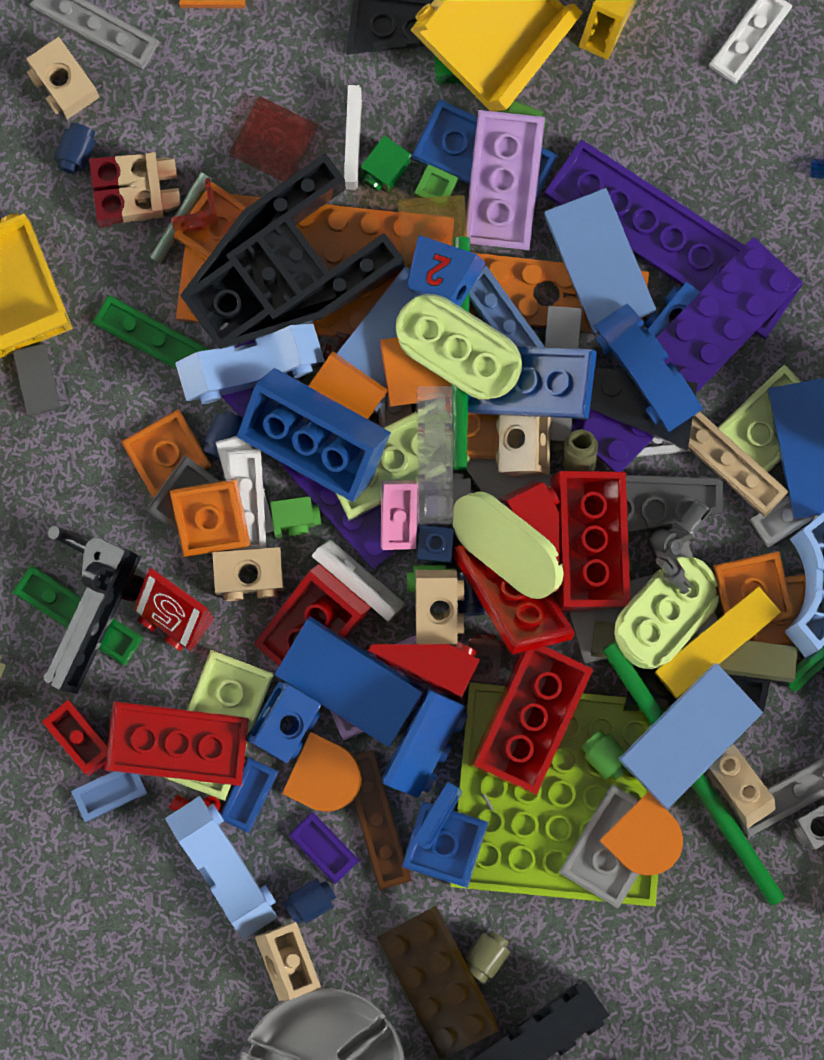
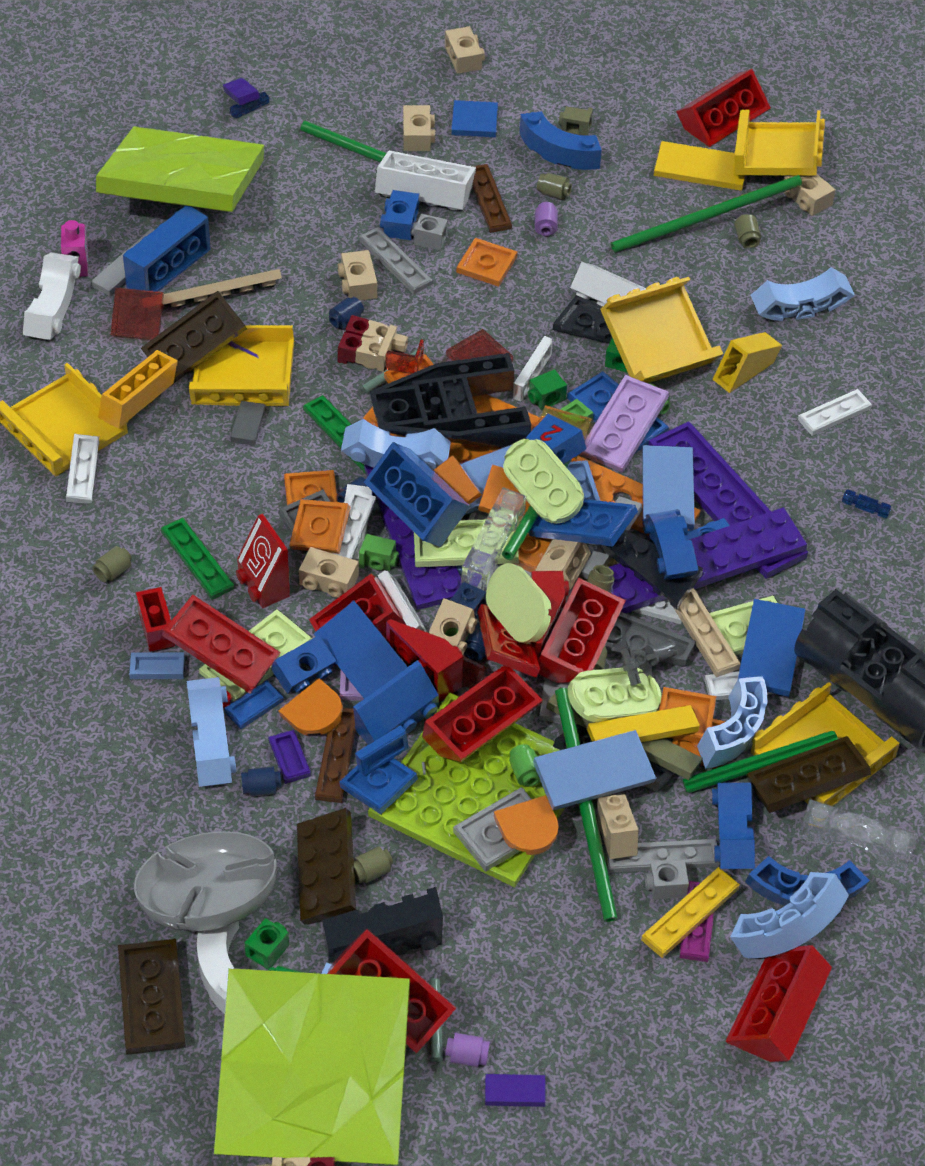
camera: 20 degrees right, 30 degrees down
black piece [44,526,144,694] -> none
tan brick [255,922,321,1001] -> none
bright pink plate [381,480,417,550] -> none

